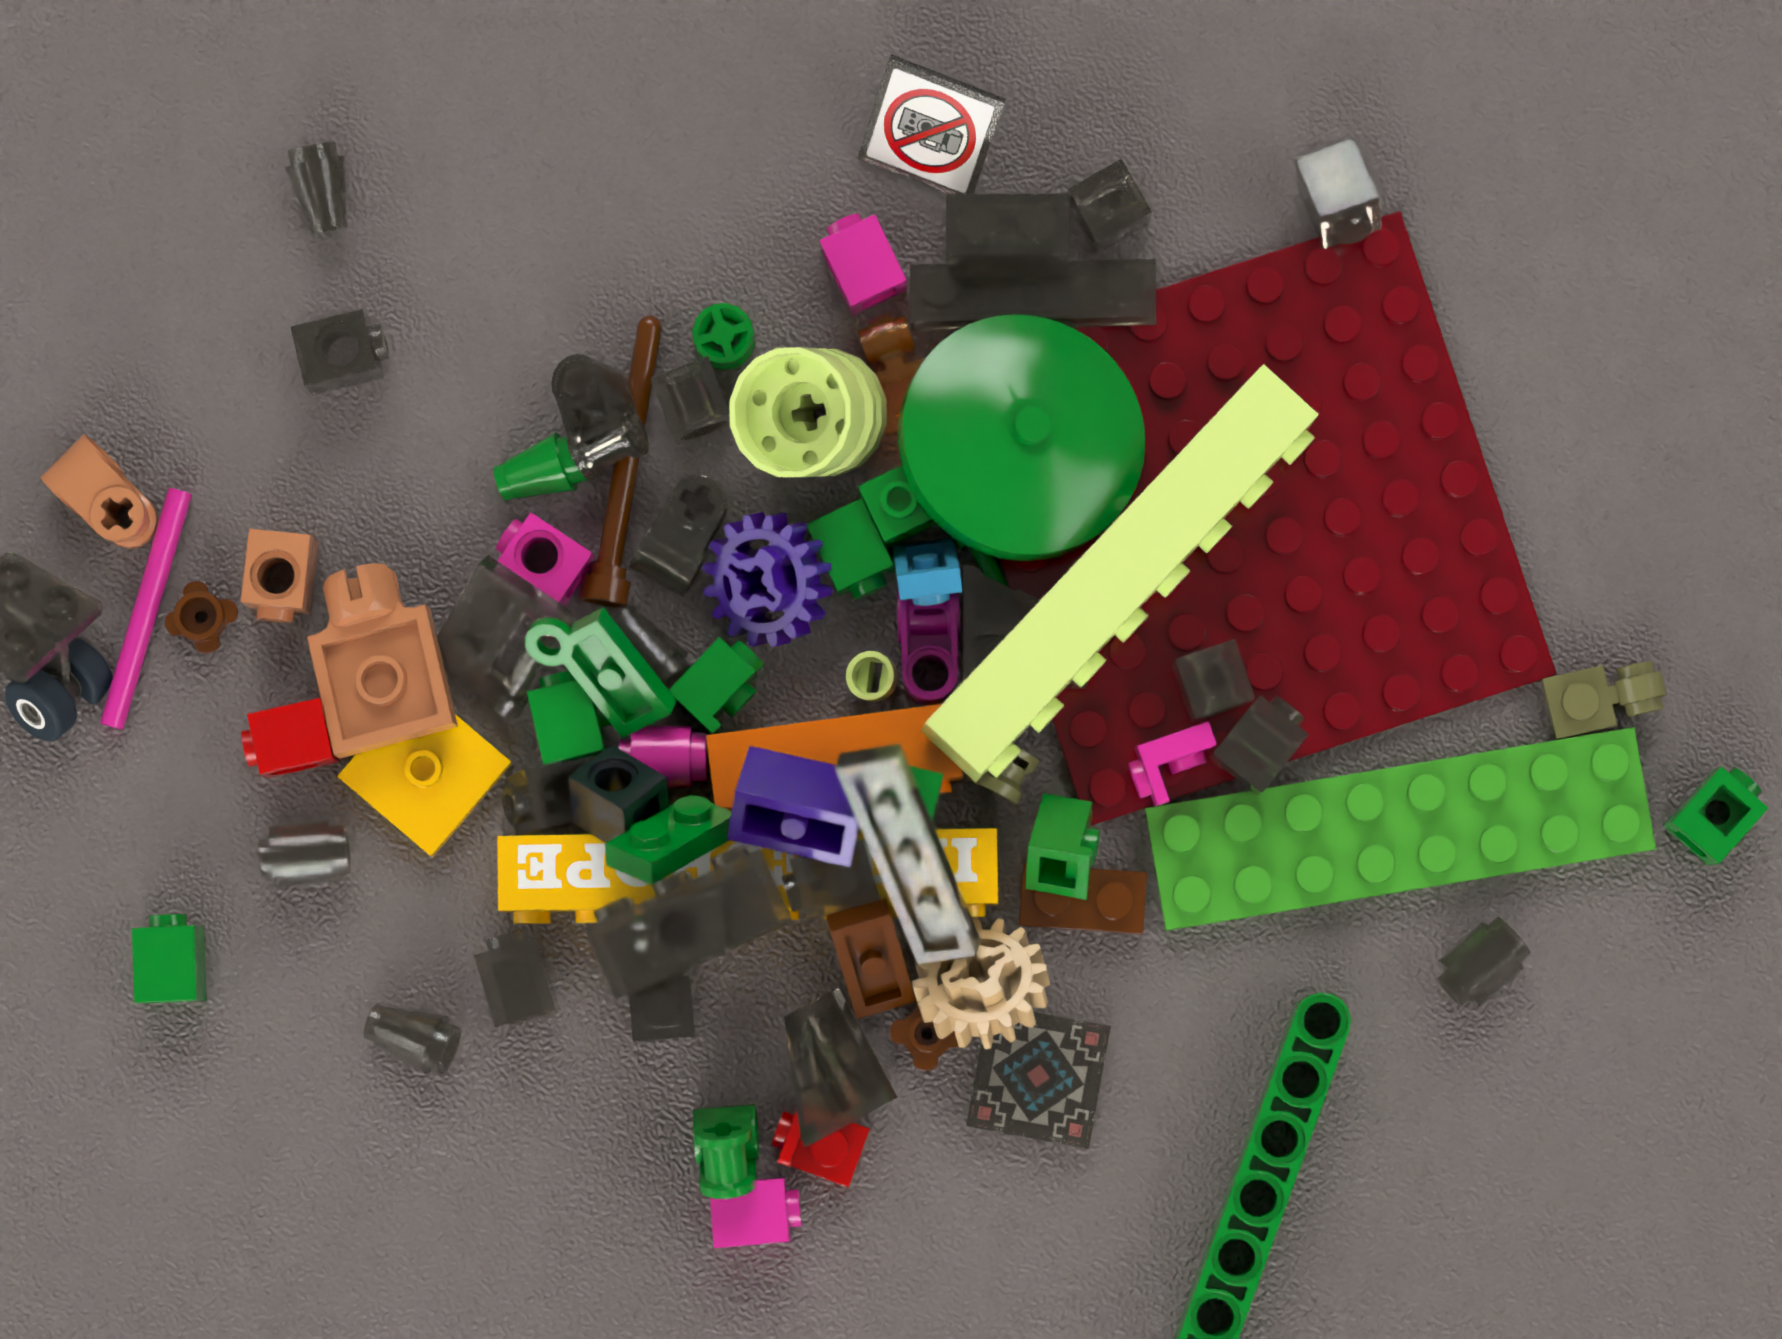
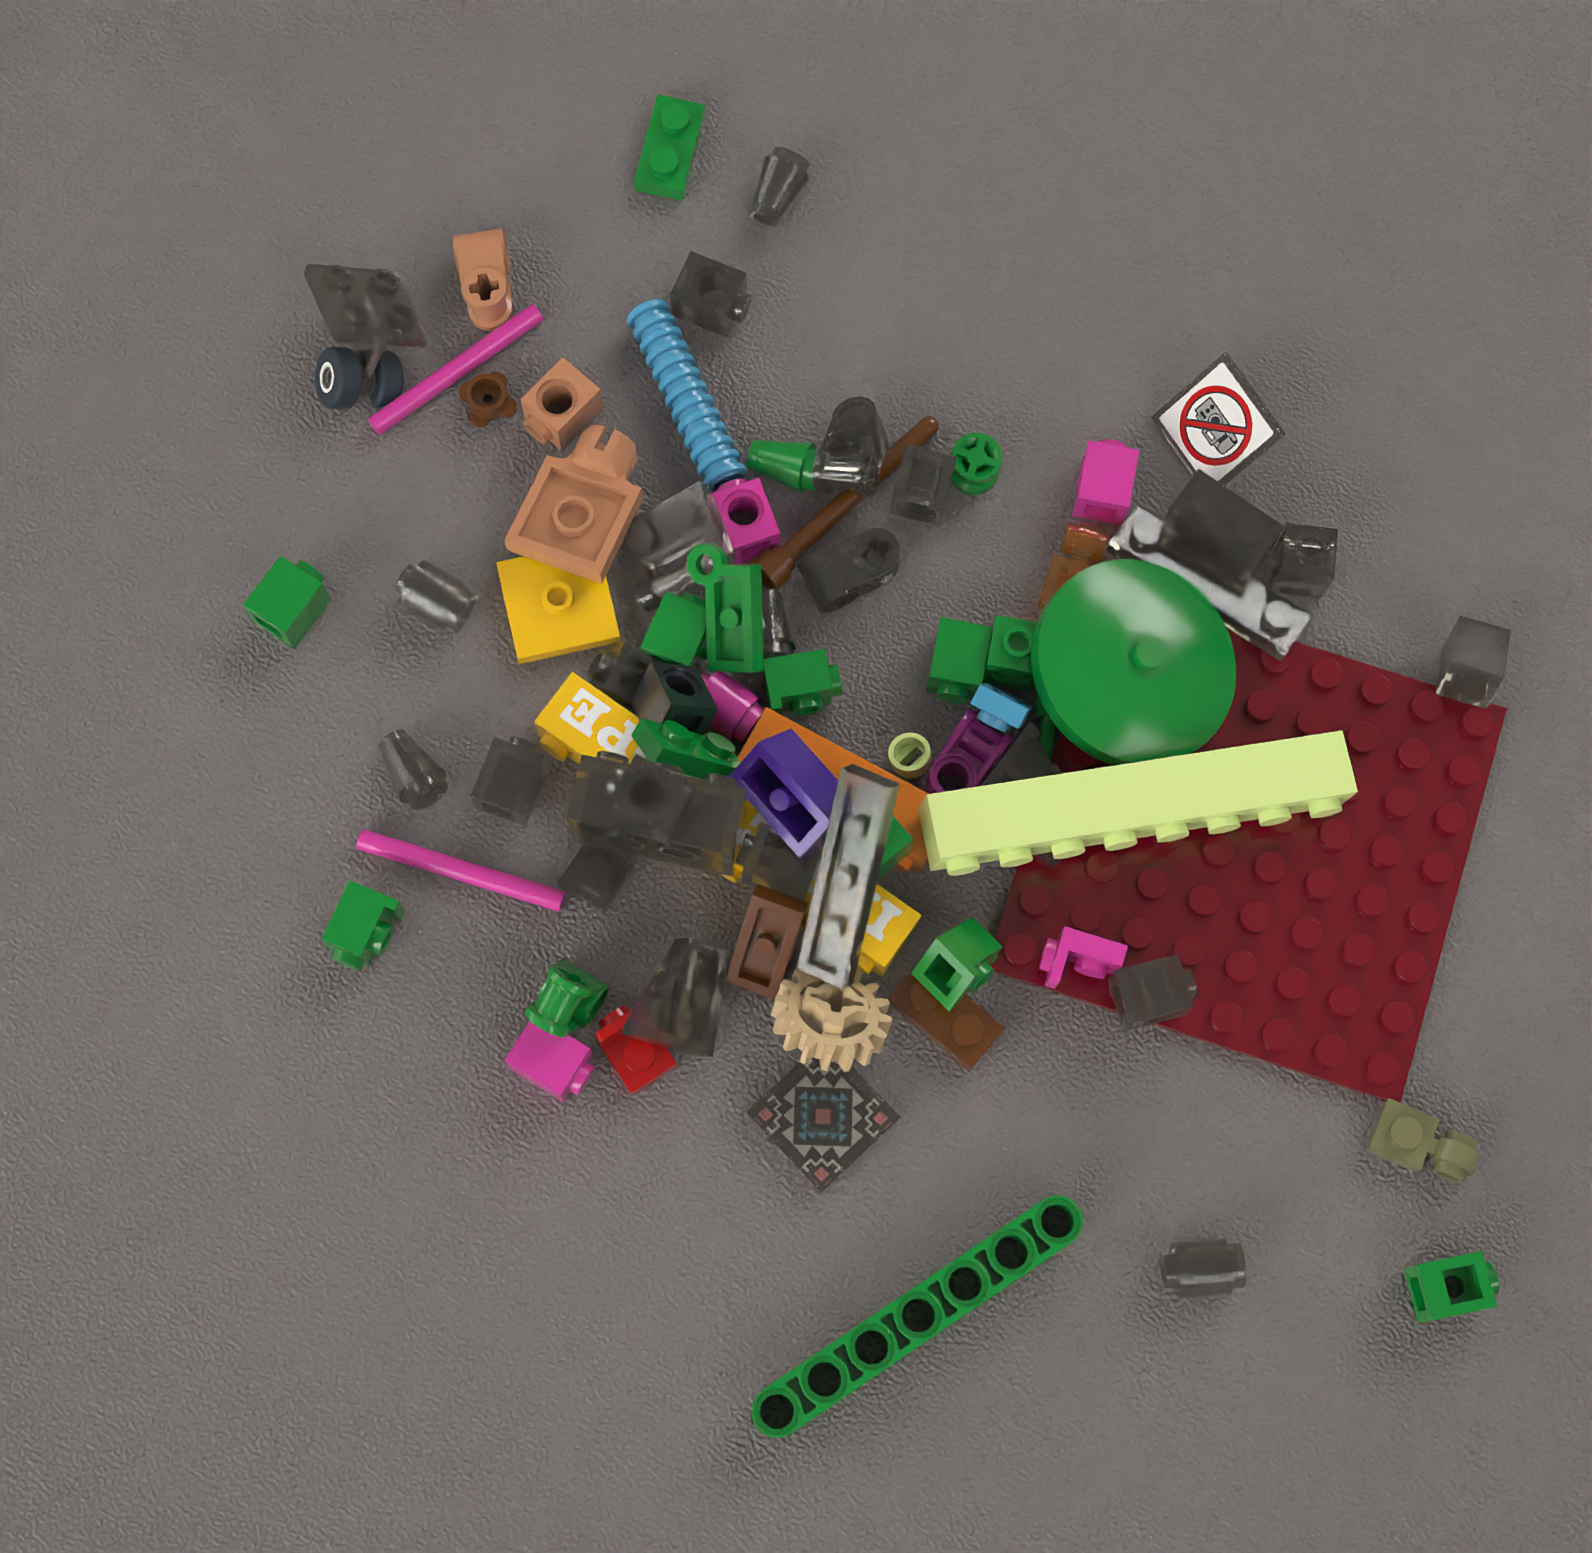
camera: 25 degrees right, 10 degrees down
red brick [241,698,341,778] -> none
dark purple gear [702,512,833,647] -> none
yellowish green wheel [729,347,887,477] -> none
reddish brown plate [890,1002,959,1071] -> none
olive wheel [963,749,1040,805] -> none
bright green plate [1144,727,1656,931] -> none
clear smoke brick [1172,639,1255,724] -> none
none -> green brick [321,880,406,971]
none -> dark pink bar [356,829,566,912]
none -> dark azure piece [627,299,747,492]
none -> green plate [634,94,705,201]

